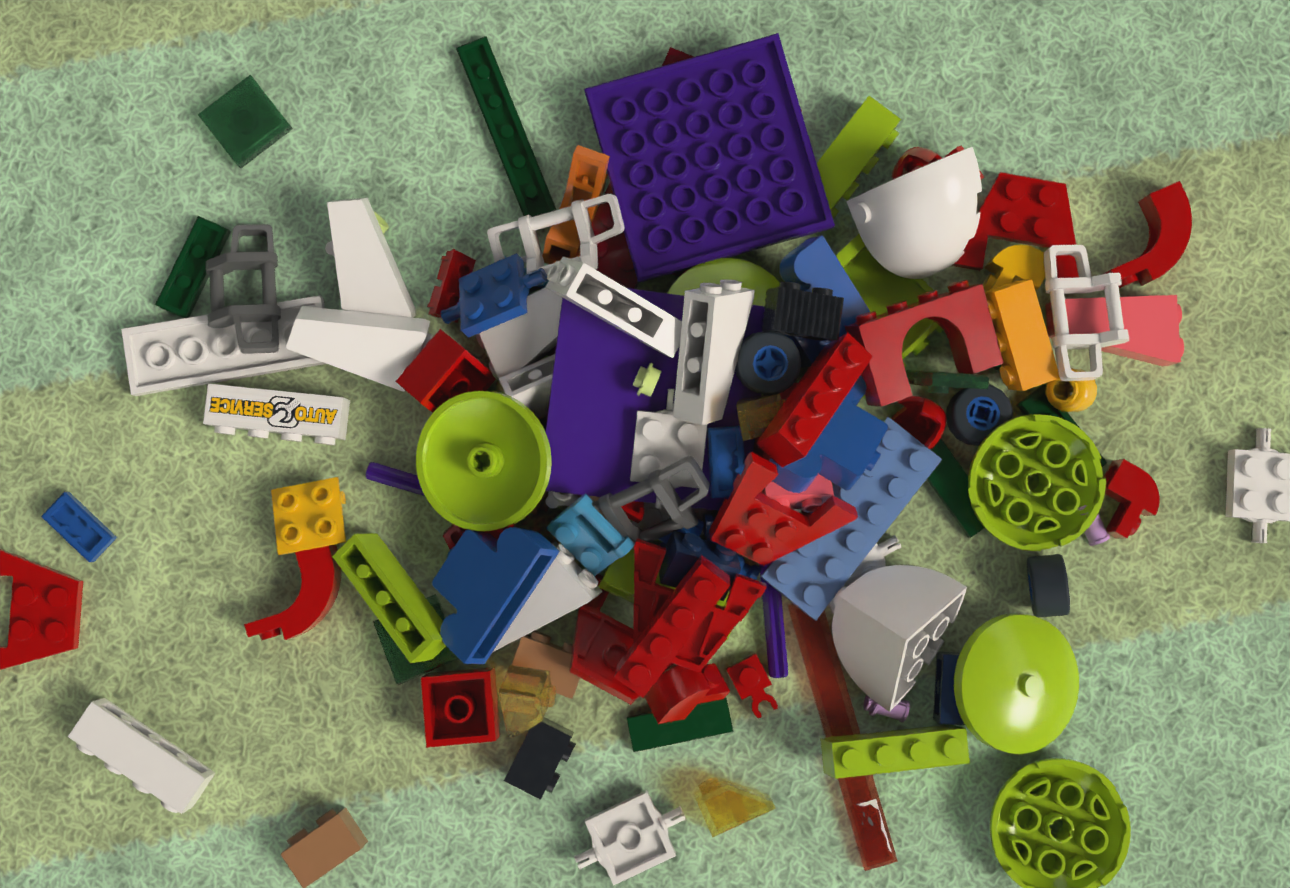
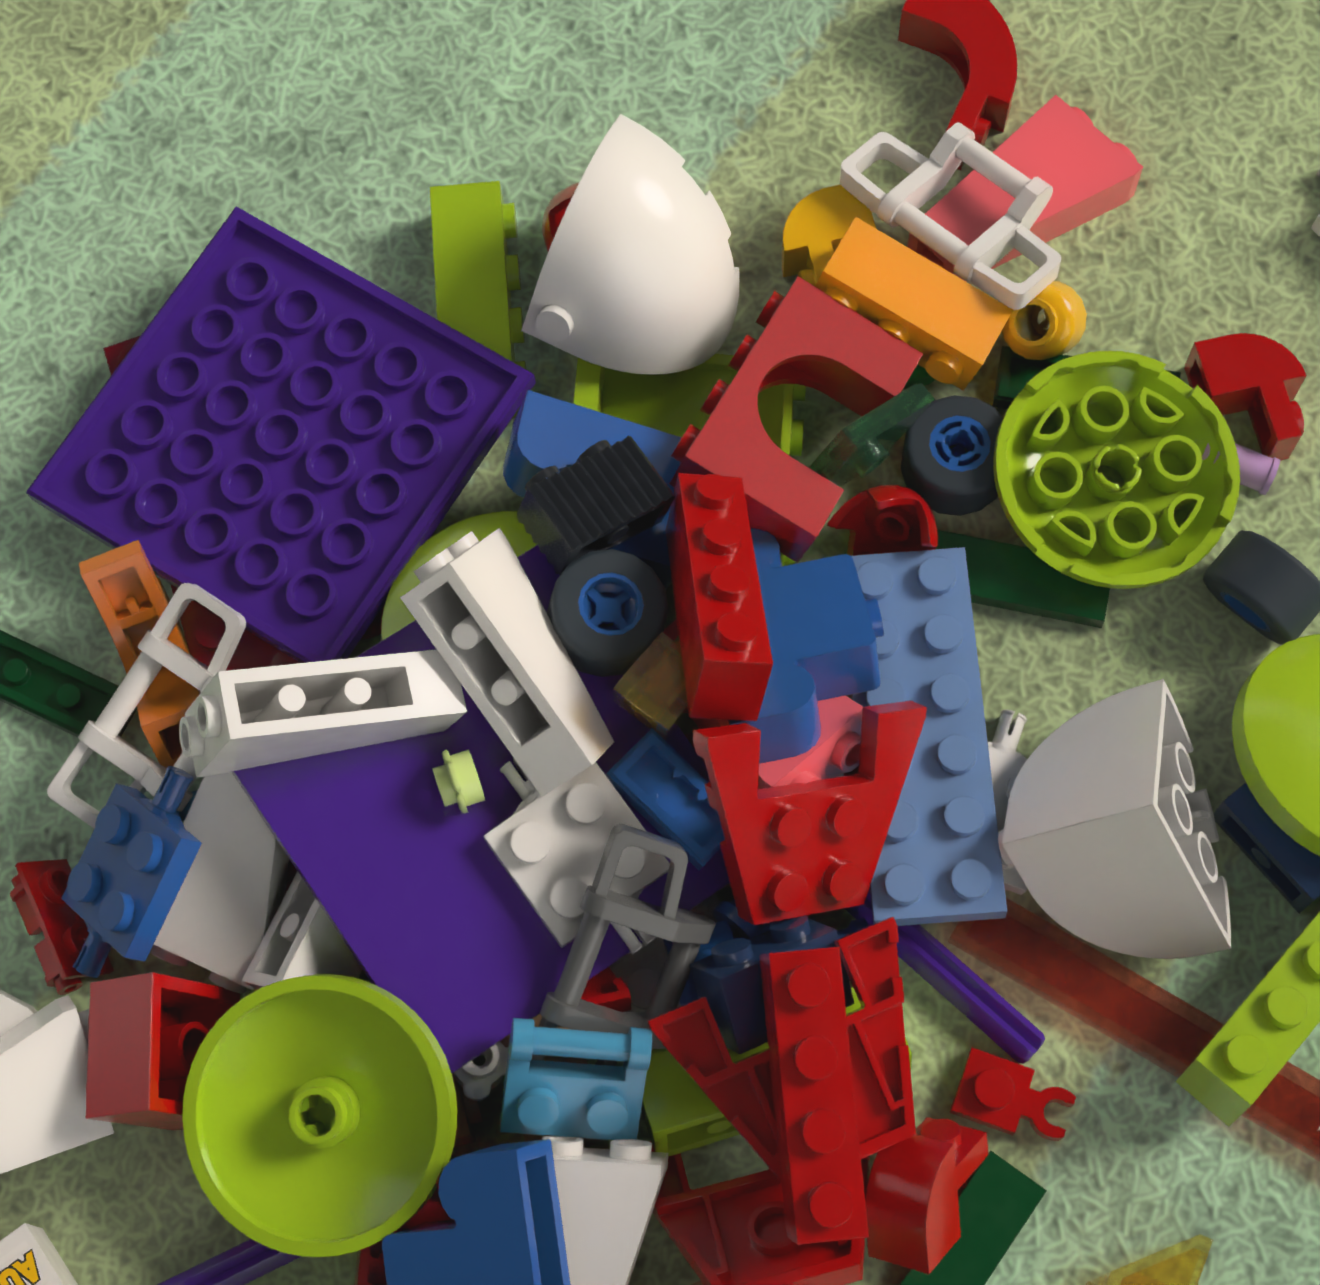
camera: 40 degrees left, 15 degrees down
lavender pin [863,695,910,723] -> none
red wing [951,172,1079,278] -> none

